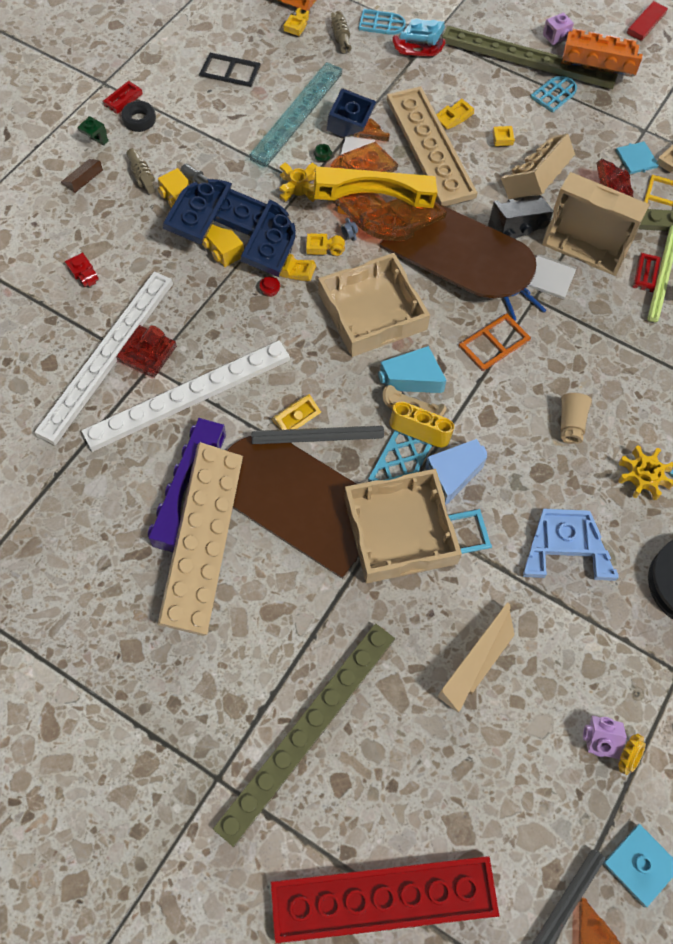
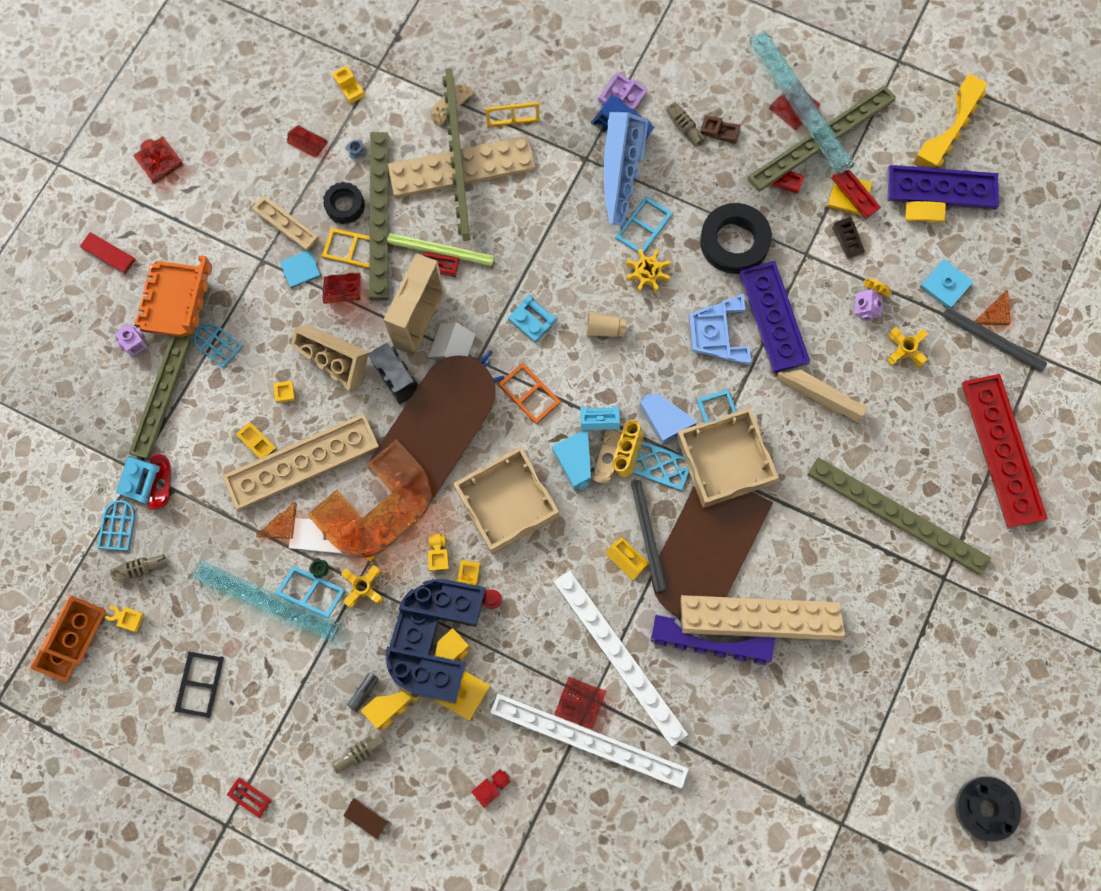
camera: 90 degrees left, 10 degrees up
dark green bracket [78,116,109,146] -> none
black tyre [121,101,156,132] -> none
yellow arch [314,166,438,208] -> none
dark blue slope [326,88,377,137] -> none
sand blue plate [341,217,358,241] -> none
none -> medium azure window [275,566,345,619]
none -> yellow plate [435,671,490,721]
none -> medium azure plate [508,295,558,343]
none -> medium azure plate [580,406,620,431]
none -> dark purple plate [739,261,810,373]
none -> yellow pin [887,327,928,368]

